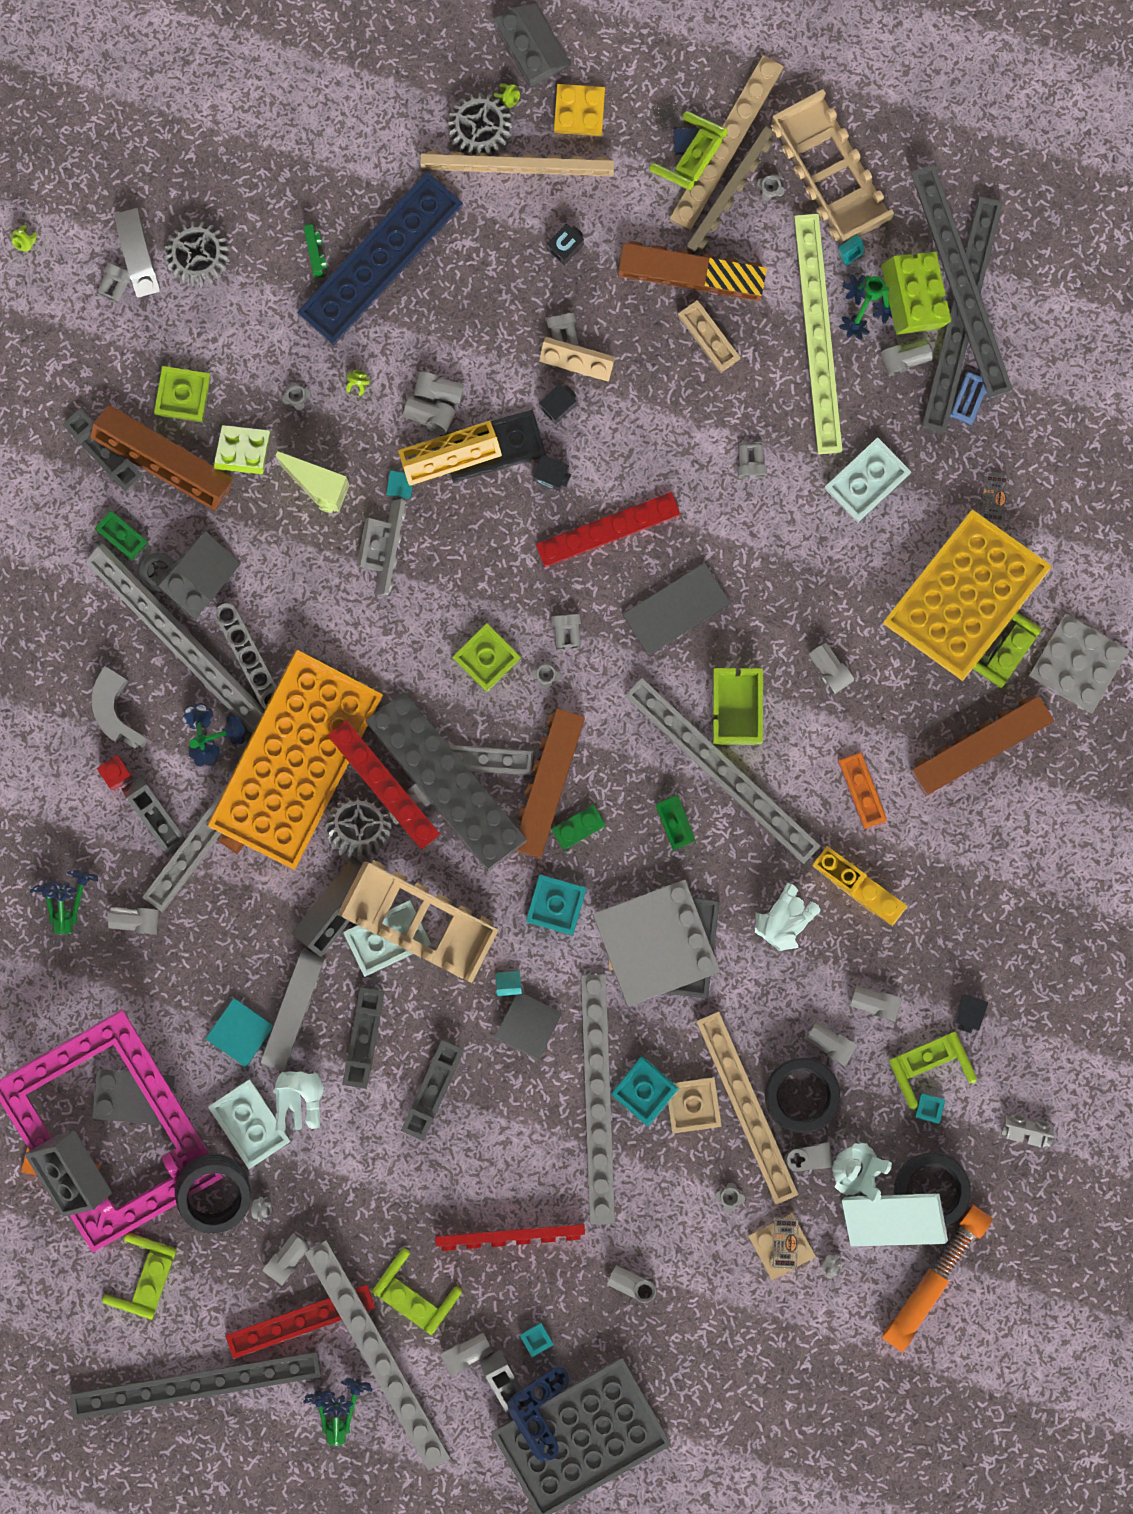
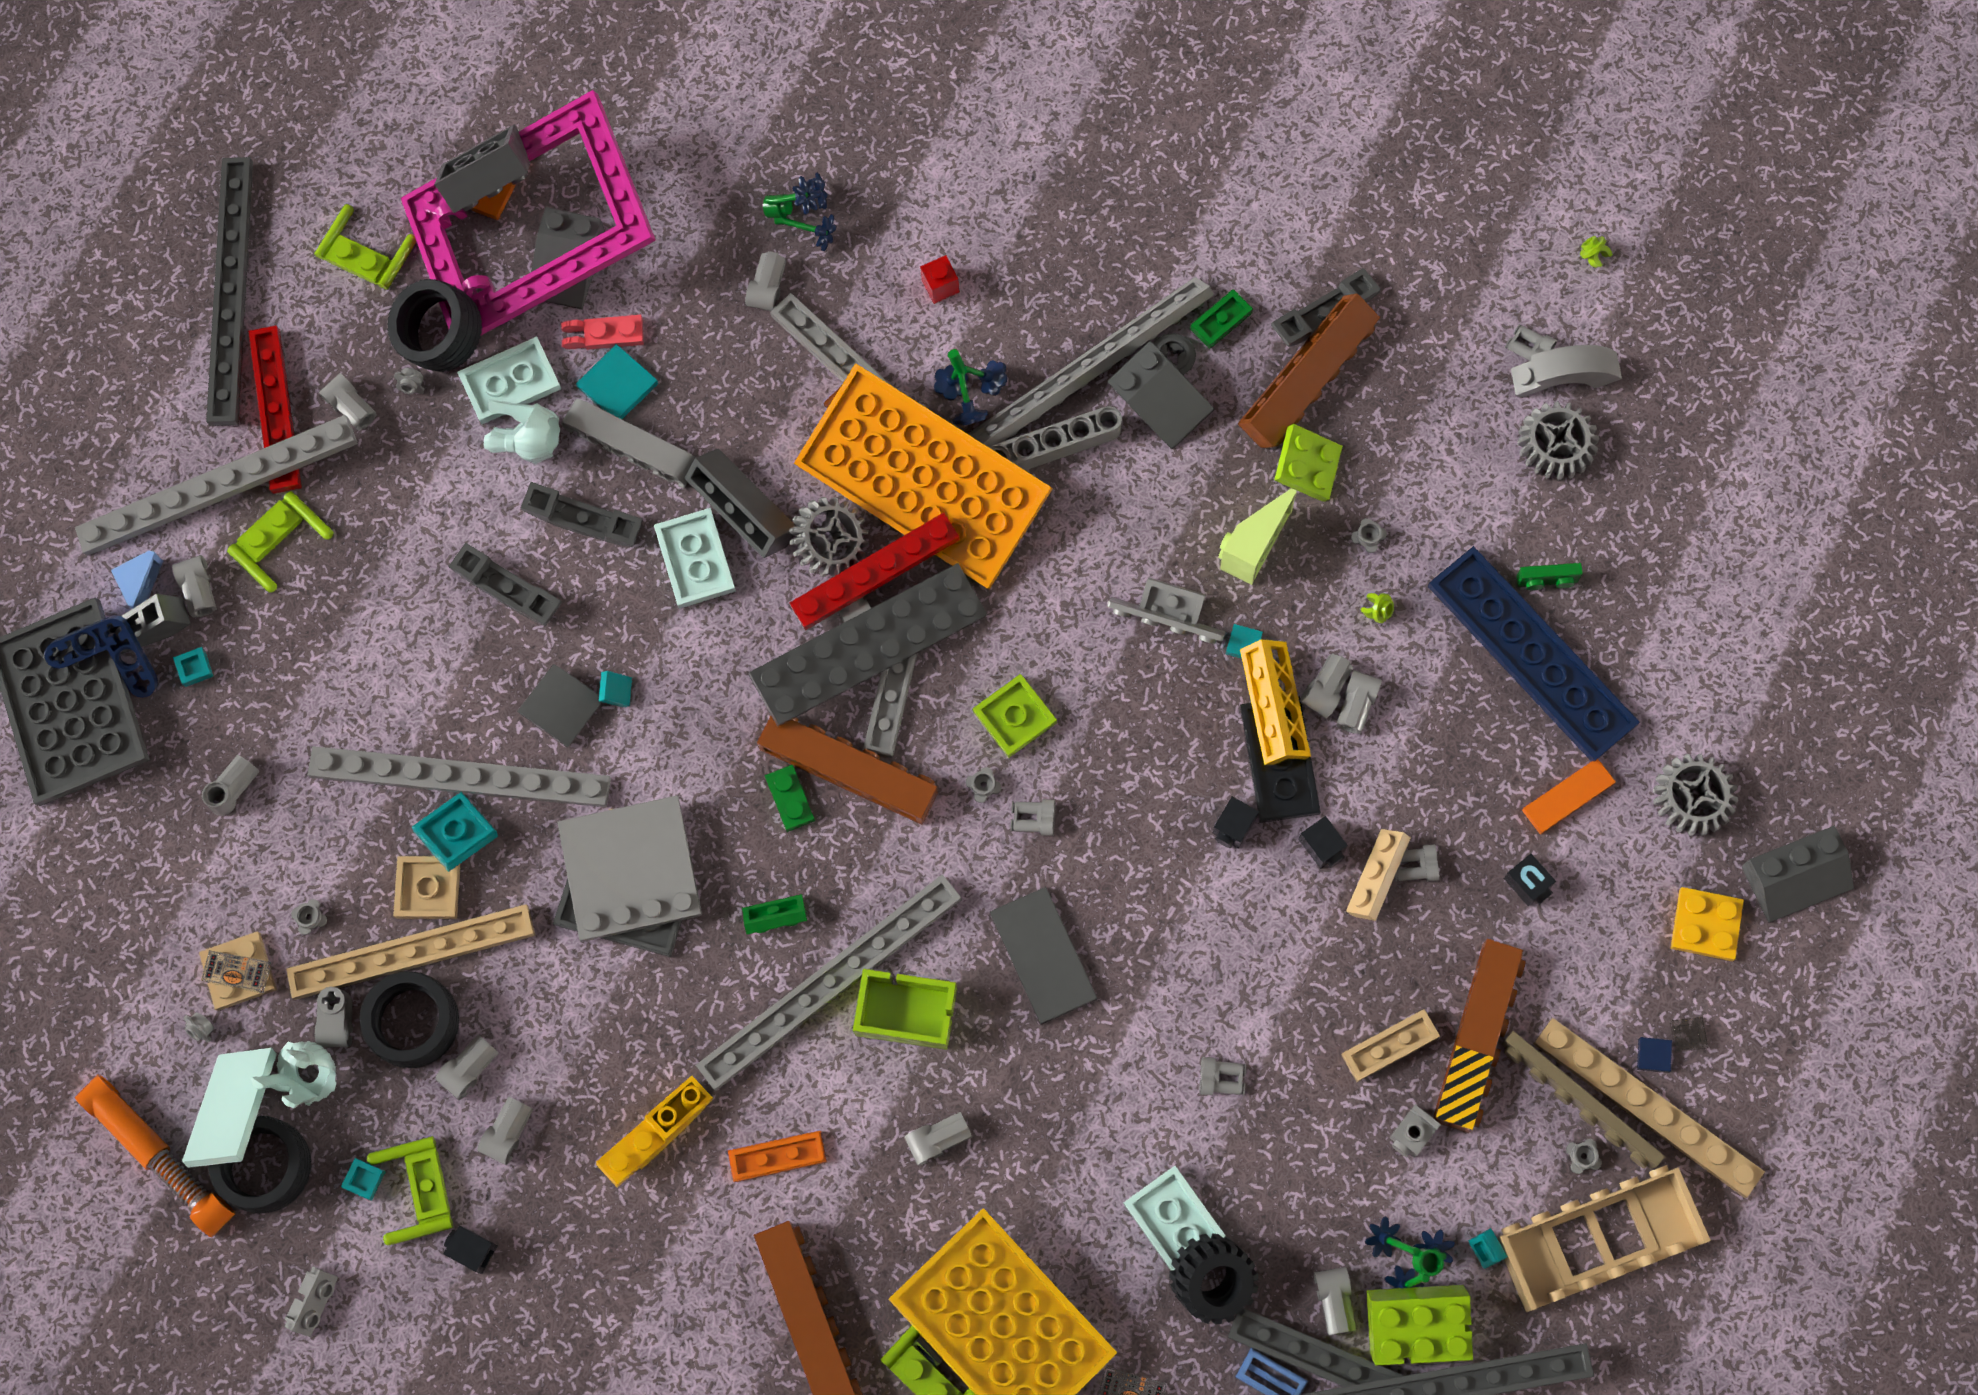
camera: 105 degrees right, 10 degrees down
light grey arch [92,666,148,749] -> none
dark grey slope [122,775,186,854] -> none
lime plate [154,366,211,423] -> none
plant [303,1377,372,1446] -> none
tan window [337,860,499,983] -> none
tan plate [420,151,614,176] -> none
red plate [435,1224,585,1251] -> none
lime plate [493,83,520,108] -> none
teal plate [526,874,587,936] -> none
red plate [536,492,681,568] -> none
lime plate [649,111,728,190] -> none
light aqua piece [755,883,821,951] -> none
yellowish green plate [794,214,842,455] -> none
none -> light blue slope [111,551,163,609]
none -> coral hinge [561,314,644,350]
none -> black tyre [1169,1233,1259,1325]
none -> light grey brick [1389,1104,1441,1158]
none -> orange tile [1522,759,1616,835]

